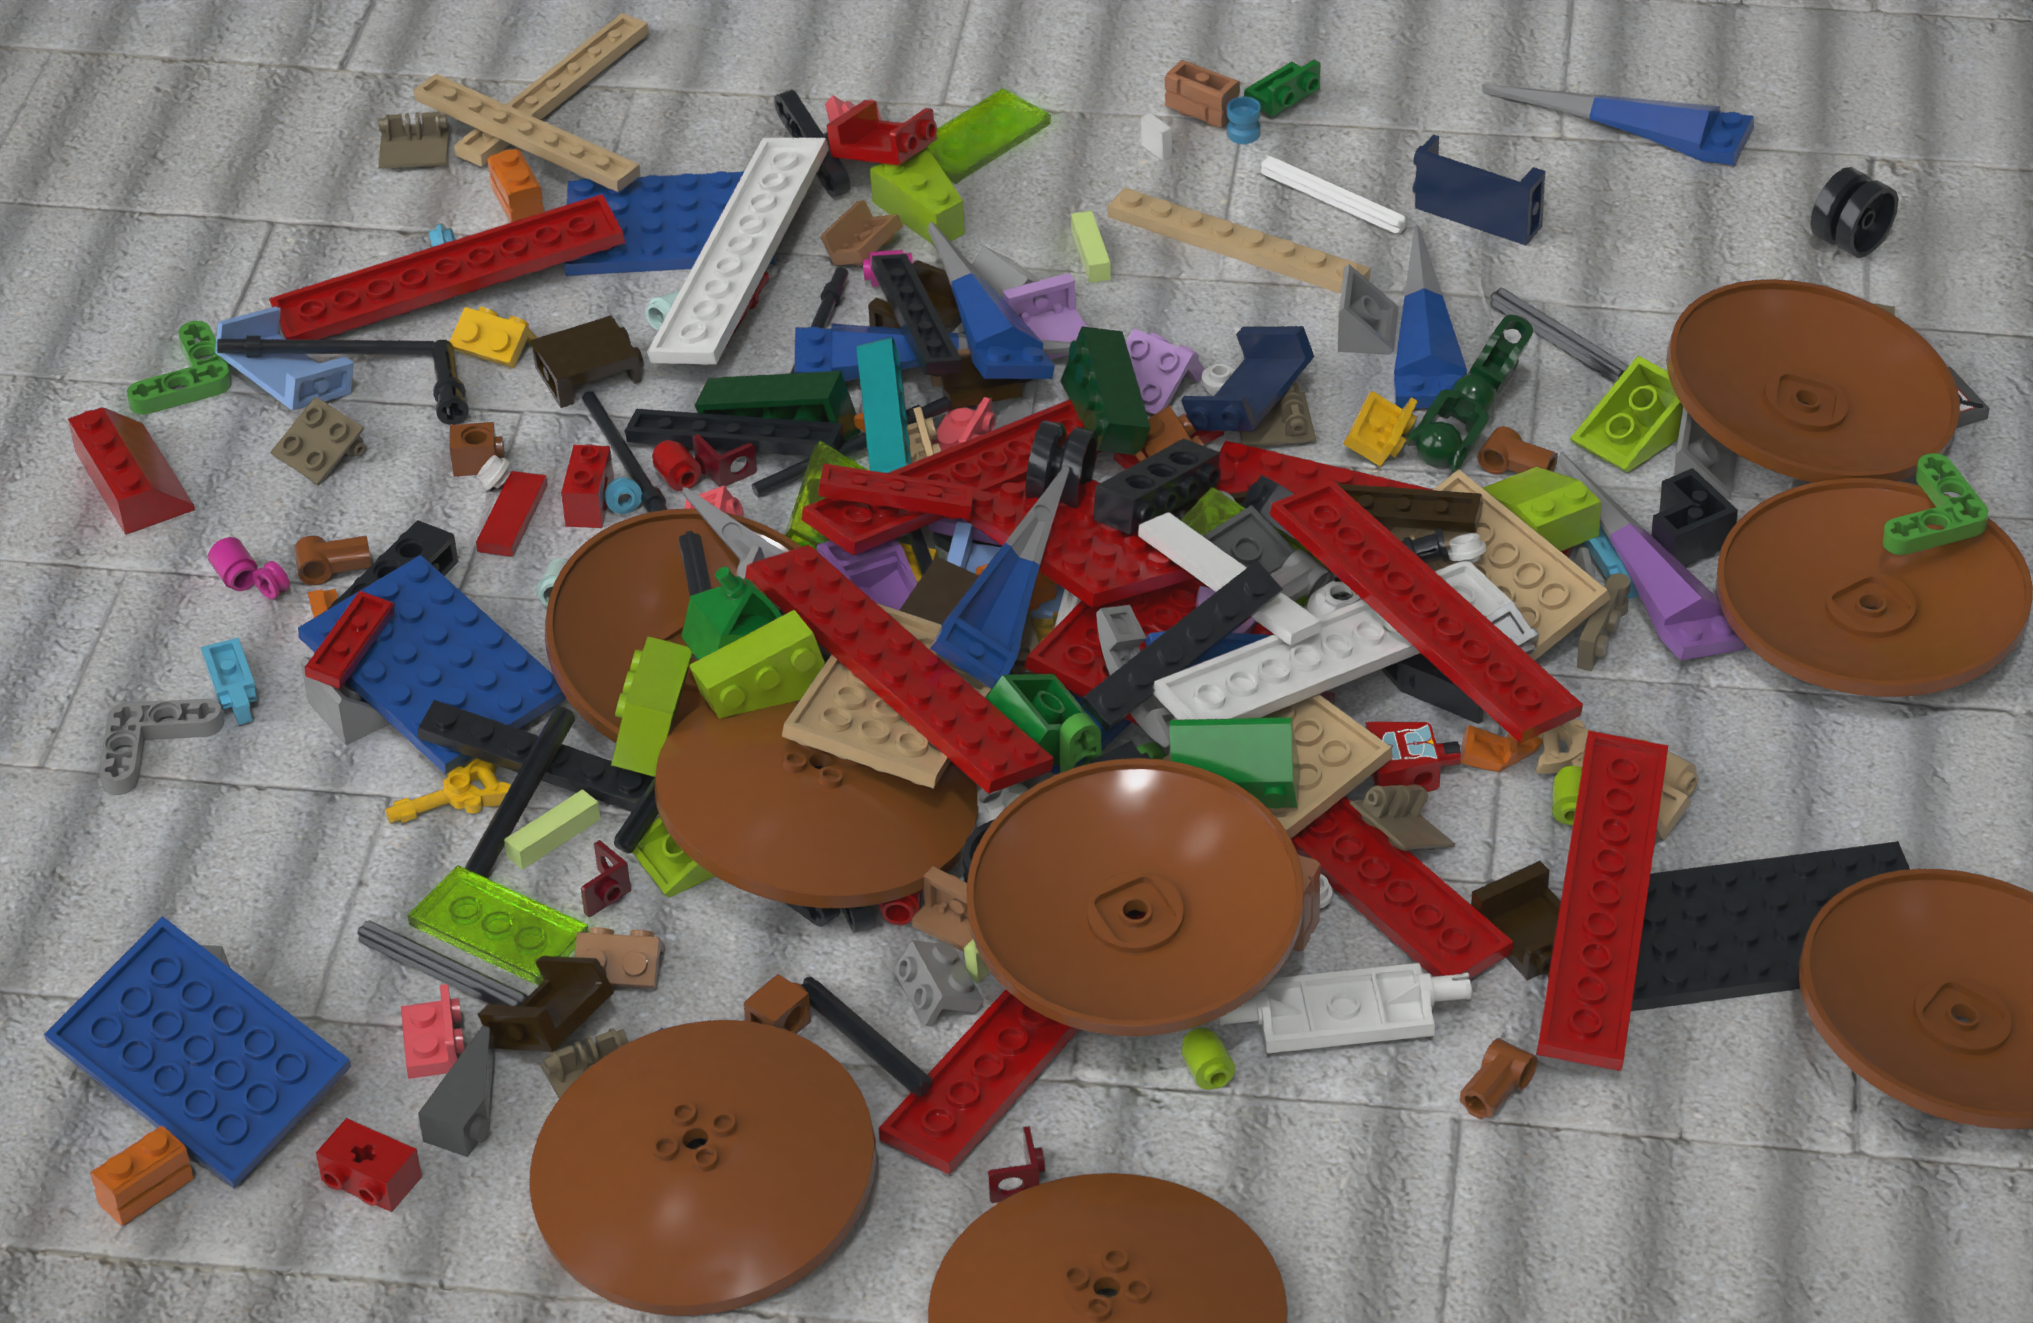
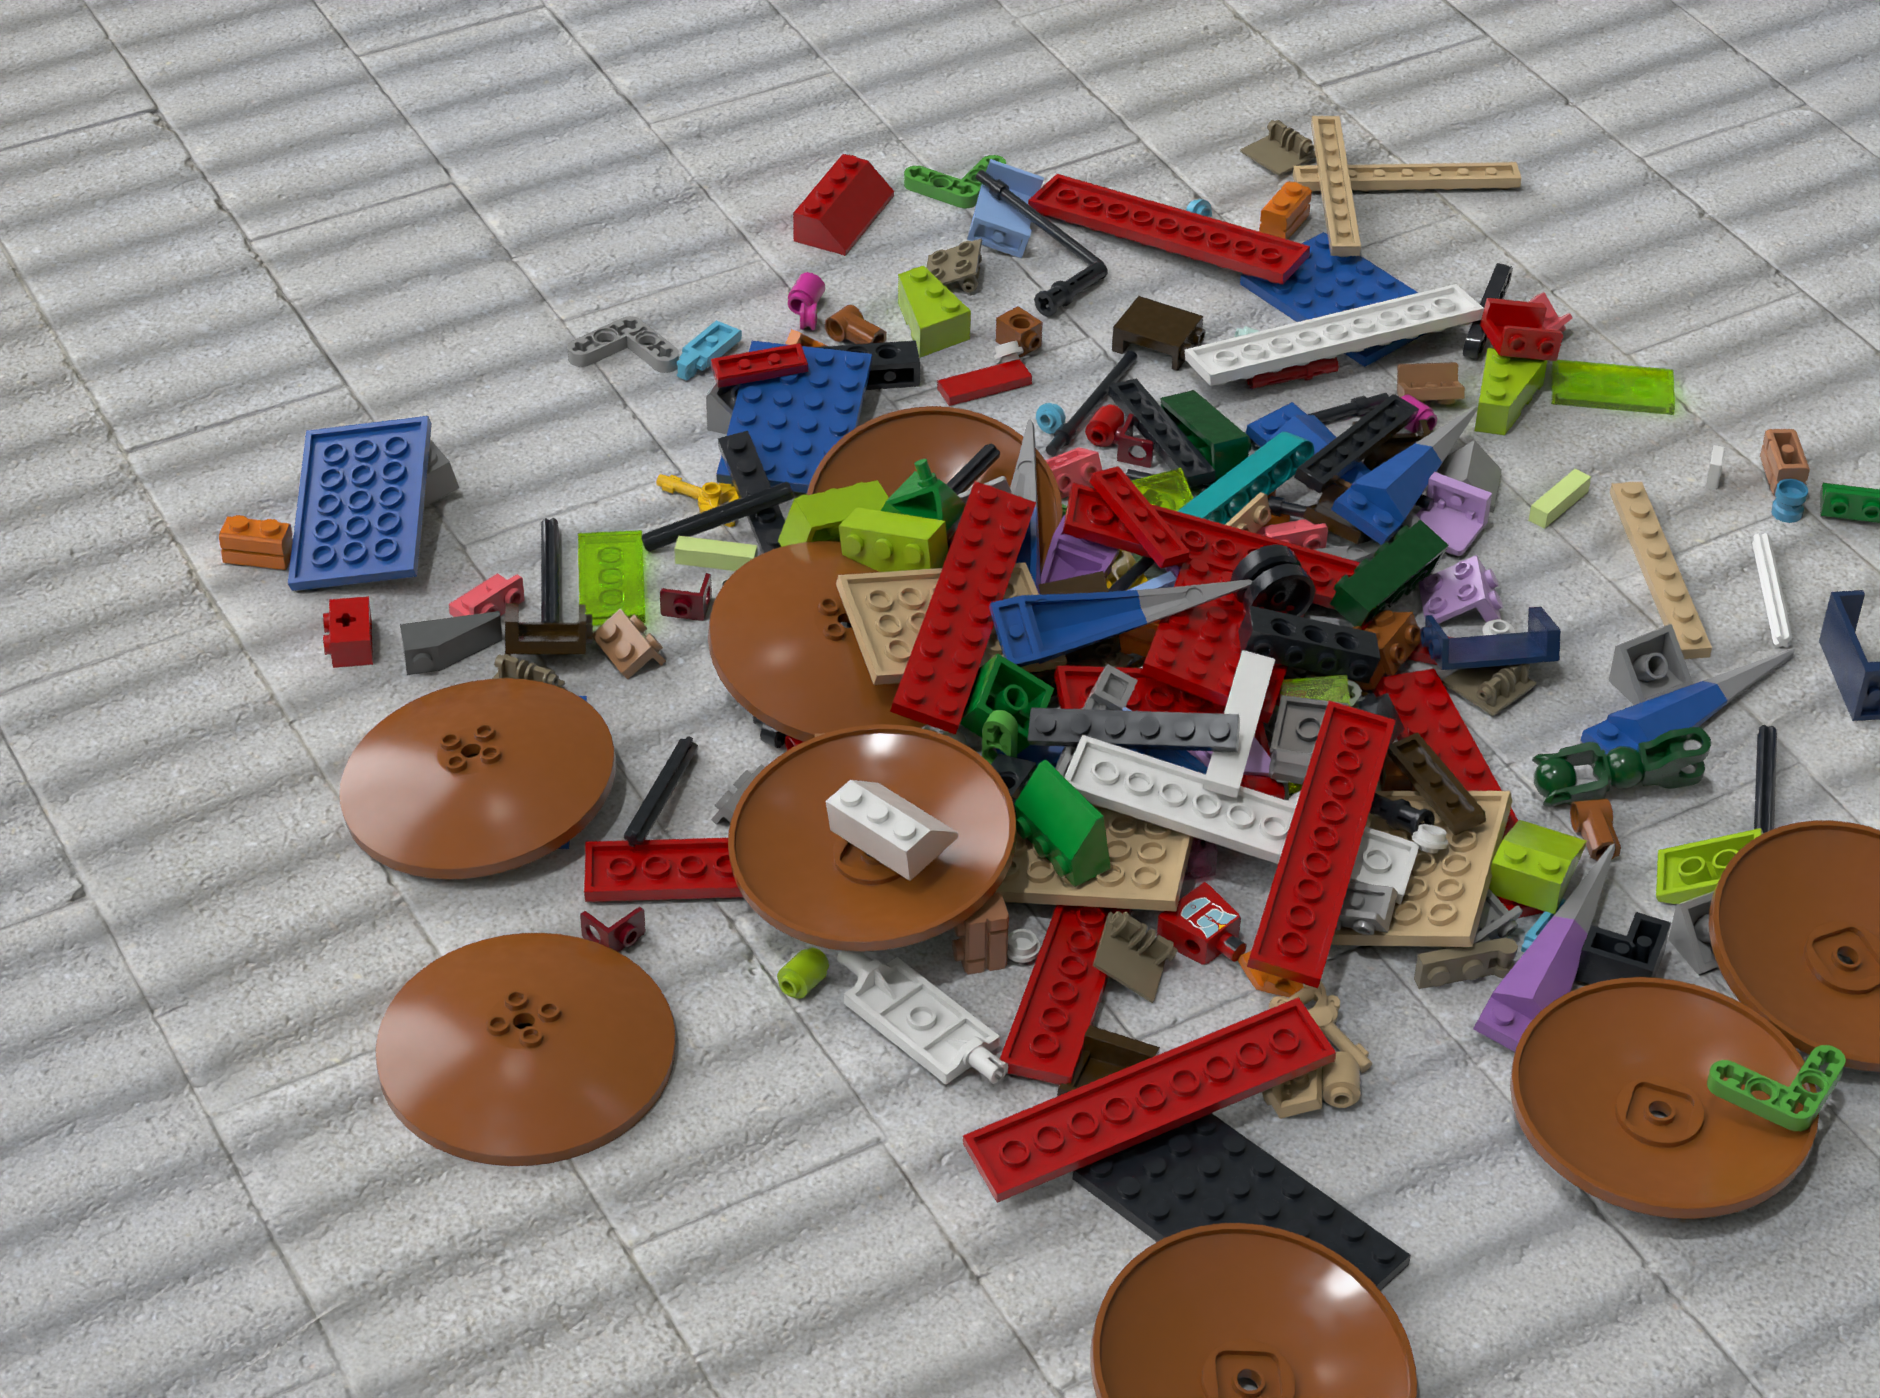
camera: 50 degrees right, 0 degrees up
yellow bracket [450,307,537,368] -> none
red brick [561,444,614,528] -> none
dark orange brick [743,974,811,1034] -> none
yellow bracket [1343,390,1418,467] -> none
dark orange piece [1460,1038,1538,1120] -> none
none -> white slope [826,780,959,881]
none -> lime wedge [898,266,971,358]

